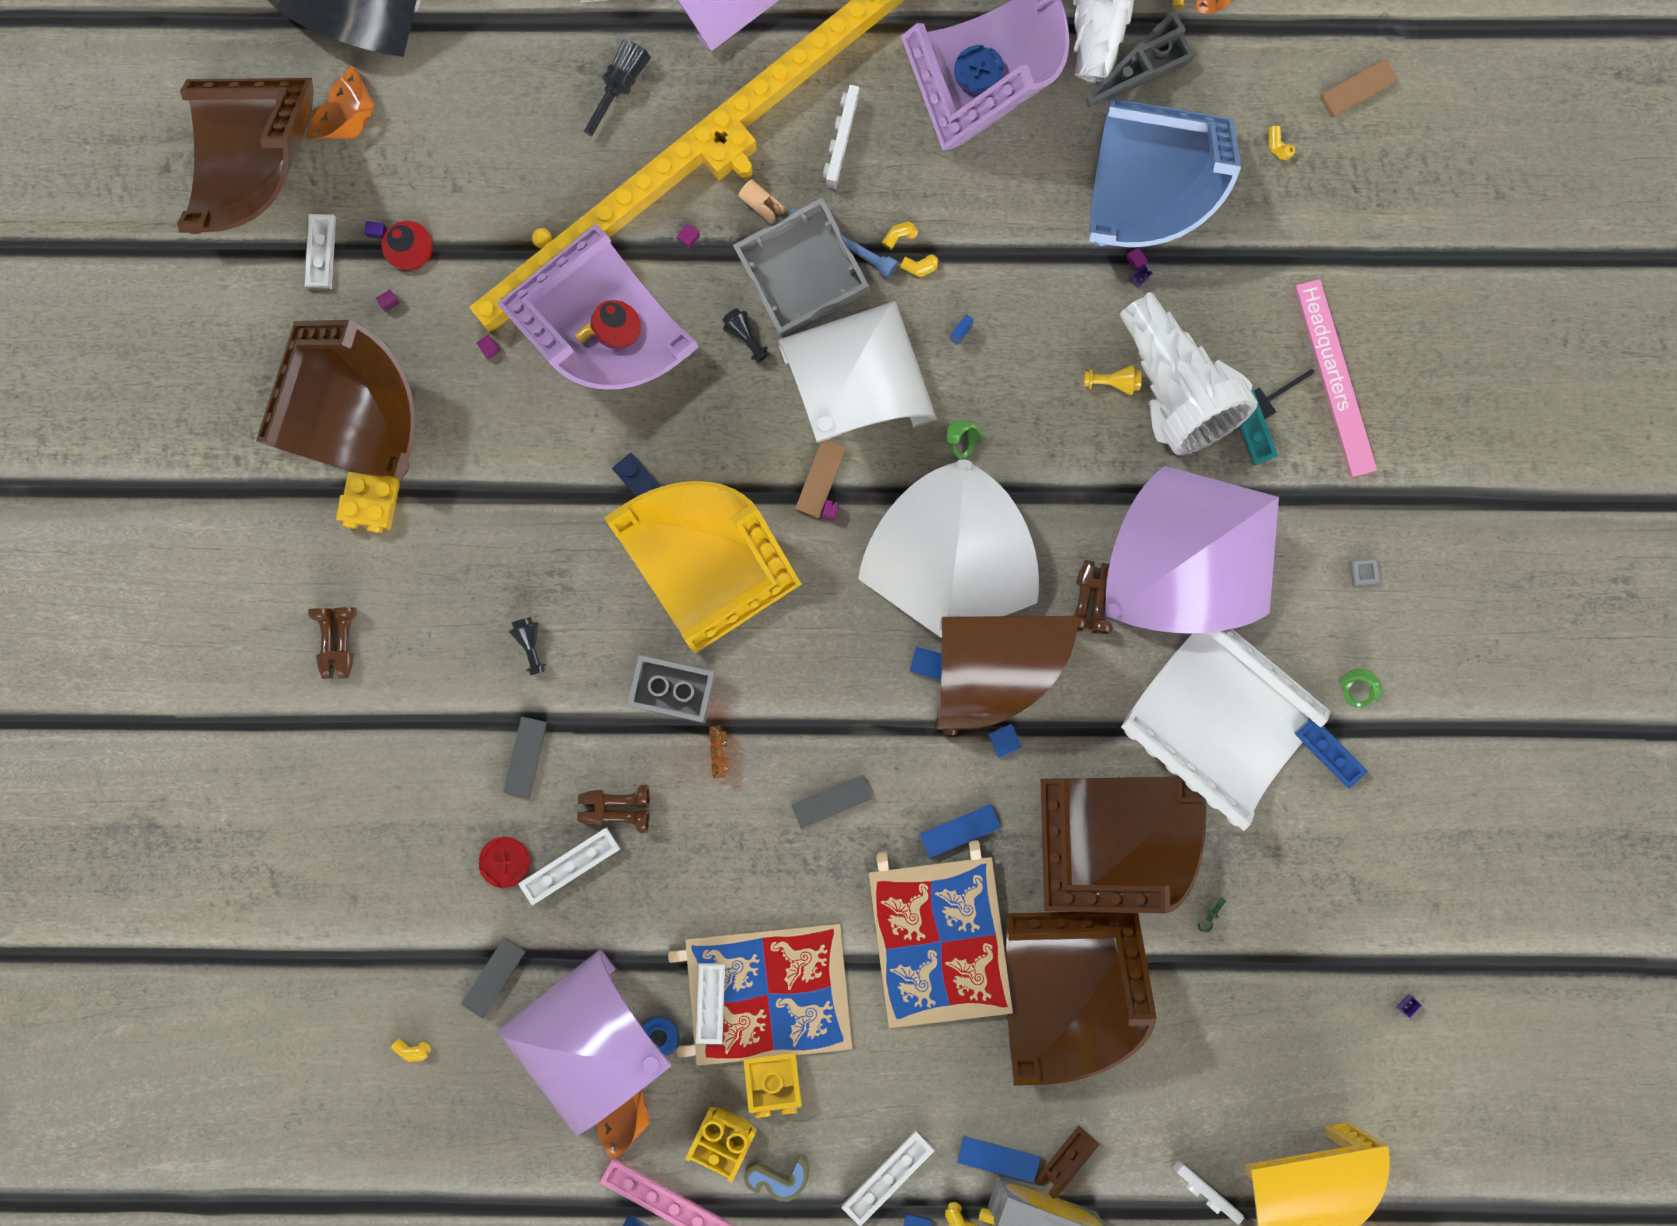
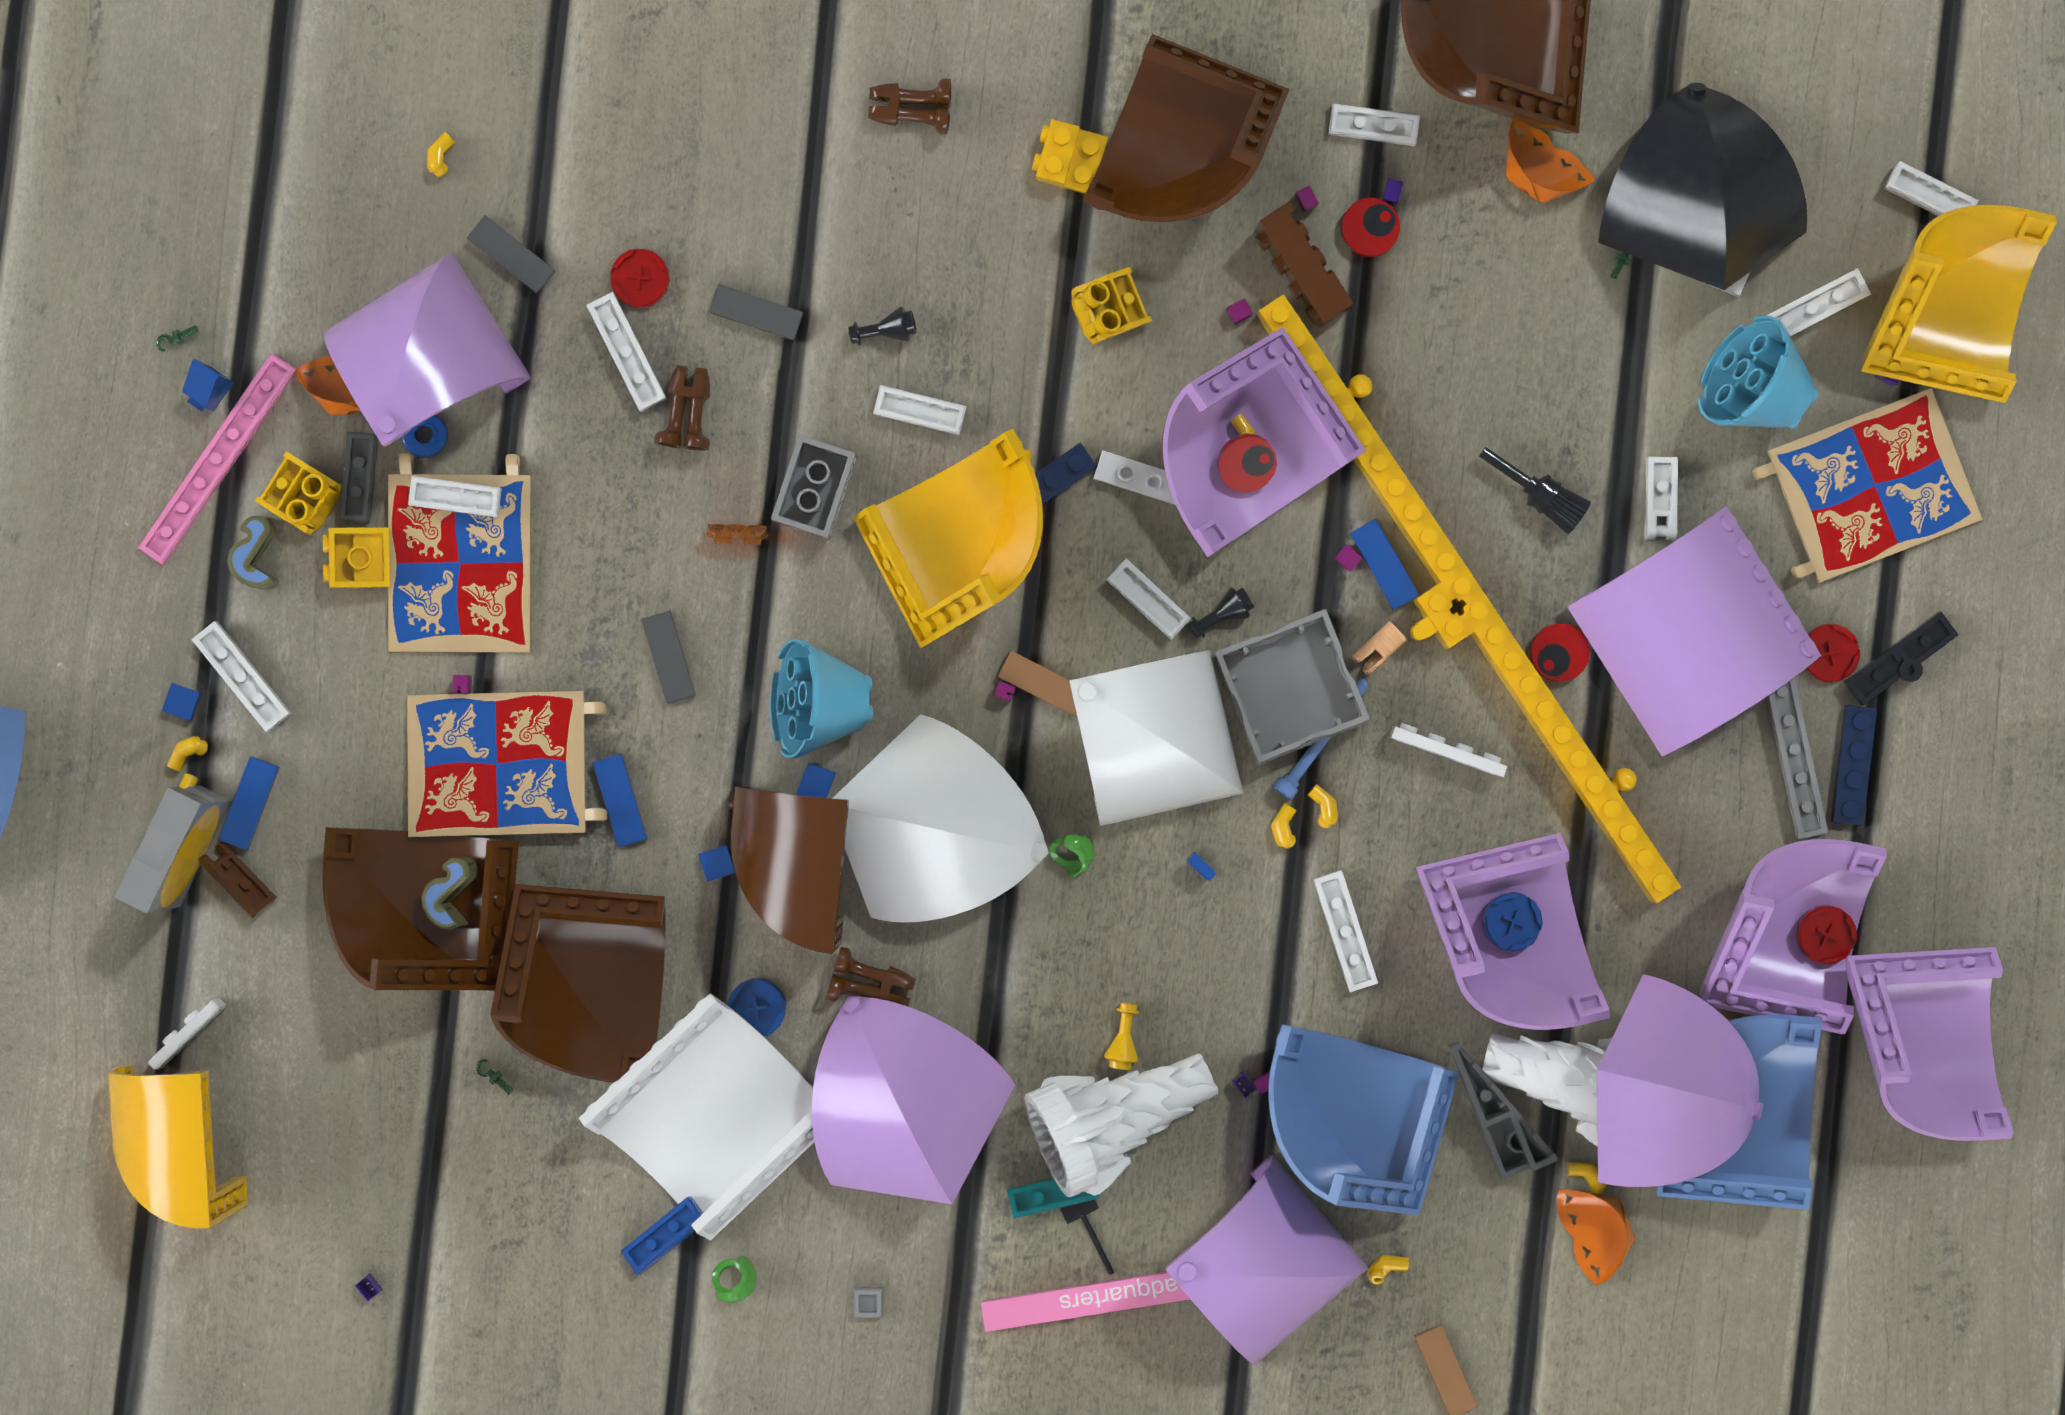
camera: 95 degrees right, 5 degrees up
none -> dark grey tile [339,432,378,523]
none -> olive animal [421,857,479,930]
none -> magenta piece [453,675,472,693]
none -> blue tile [727,978,786,1036]
none -> medium azure cone [770,639,873,759]
none -> white plate [873,385,967,436]
none -> yellow slope [1071,267,1152,344]
none -> white plate [1093,450,1176,506]
none -> white plate [1106,558,1191,640]
none -> lavender panel [1165,1154,1368,1365]
none -> reddish brown wedge [1254,201,1354,328]
none -> white plate [1313,870,1378,992]
none -> blue tile [1349,519,1419,610]
none -> red tile [1530,623,1590,682]
none -> clear green hand [1610,252,1631,279]

